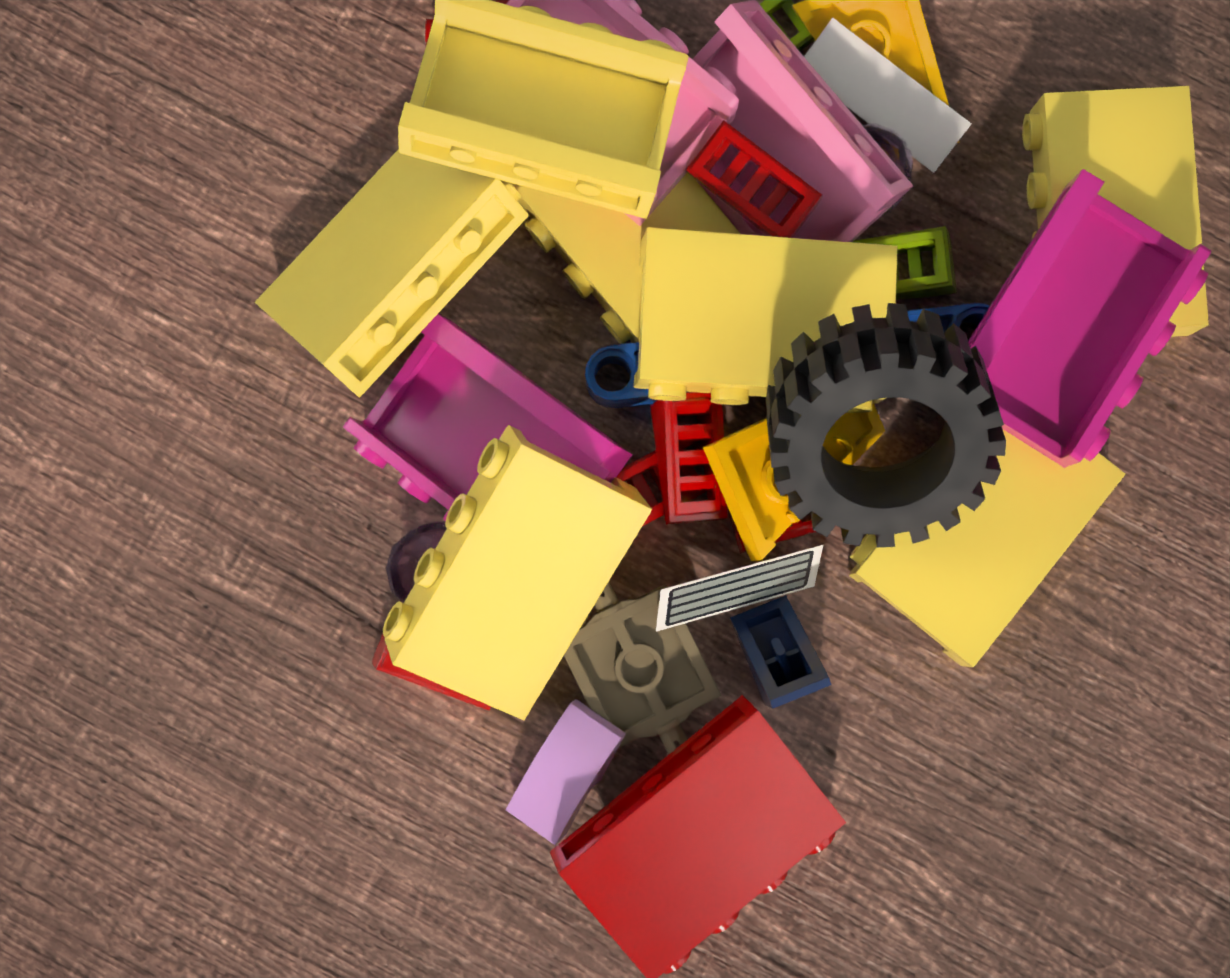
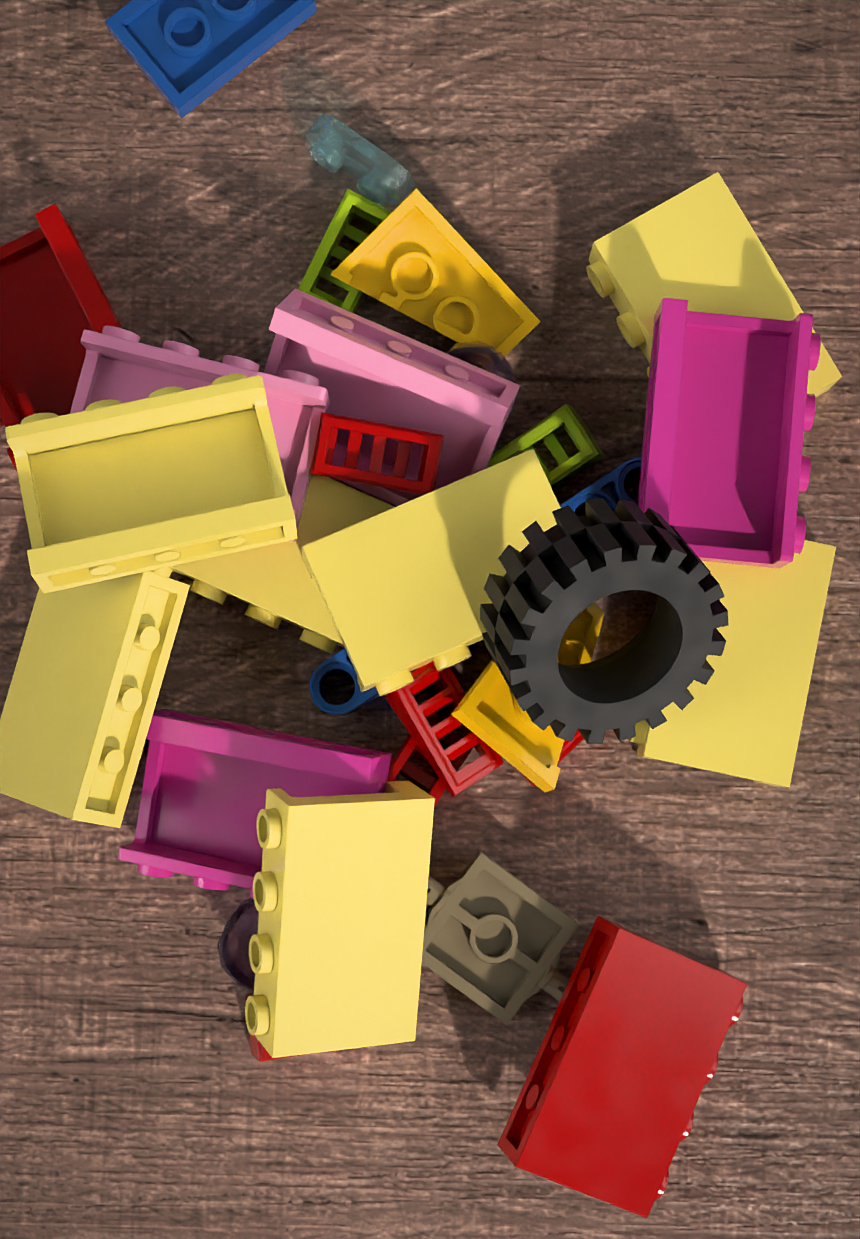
camera: 25 degrees left, 0 degrees up
lavender slope [506,699,626,845] -> none
sticker [656,545,823,632] -> none
dark blue slope [730,595,831,709] -> none
white sticker [804,18,971,173] -> none

